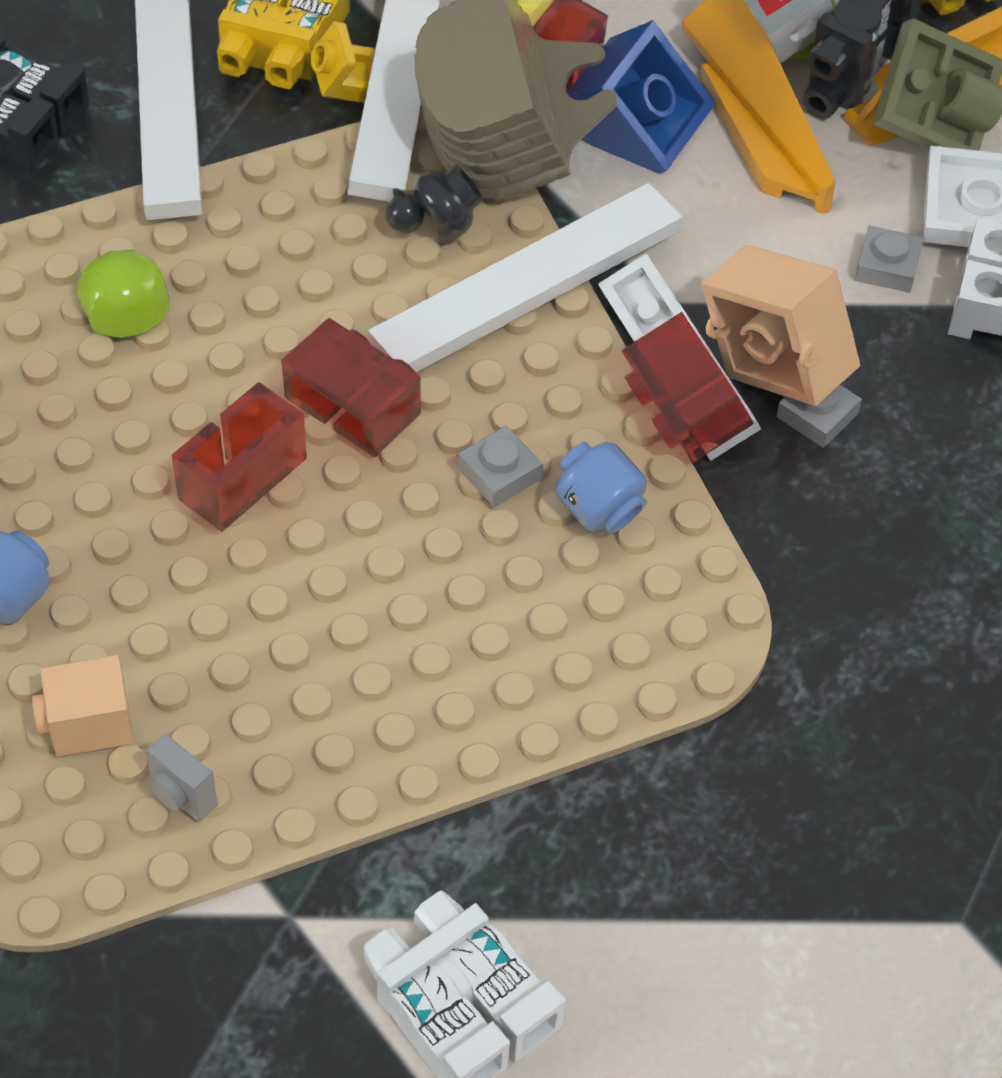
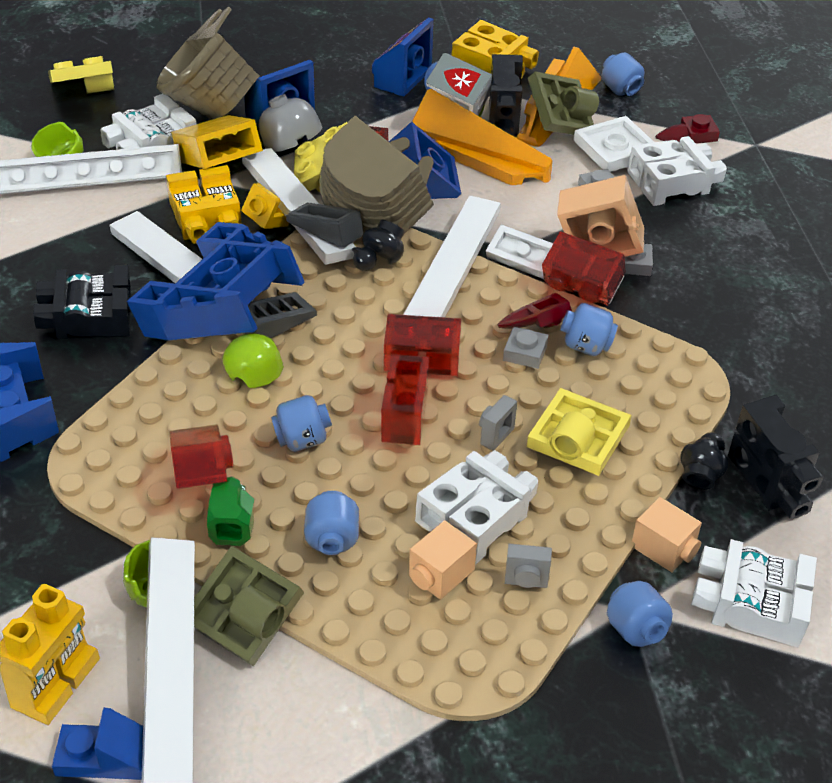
camera: 35 degrees left, 10 degrees down
none -> blue wedge [127,222,305,340]
none -> dark grey slope [245,292,317,338]
none -> medium blue head [271,395,332,452]
none -> dark grey slope [286,202,363,247]
none -> white hips [415,450,538,565]
none -> light grey plate [479,395,517,451]
none -> dark red plate [497,293,572,329]
none -> light yellow plate [527,388,632,476]
none -> medium blue head [607,581,673,647]
none -> light nougat brick [632,497,702,573]
none -> black animal [680,432,728,490]
none -> black hips [728,394,823,519]

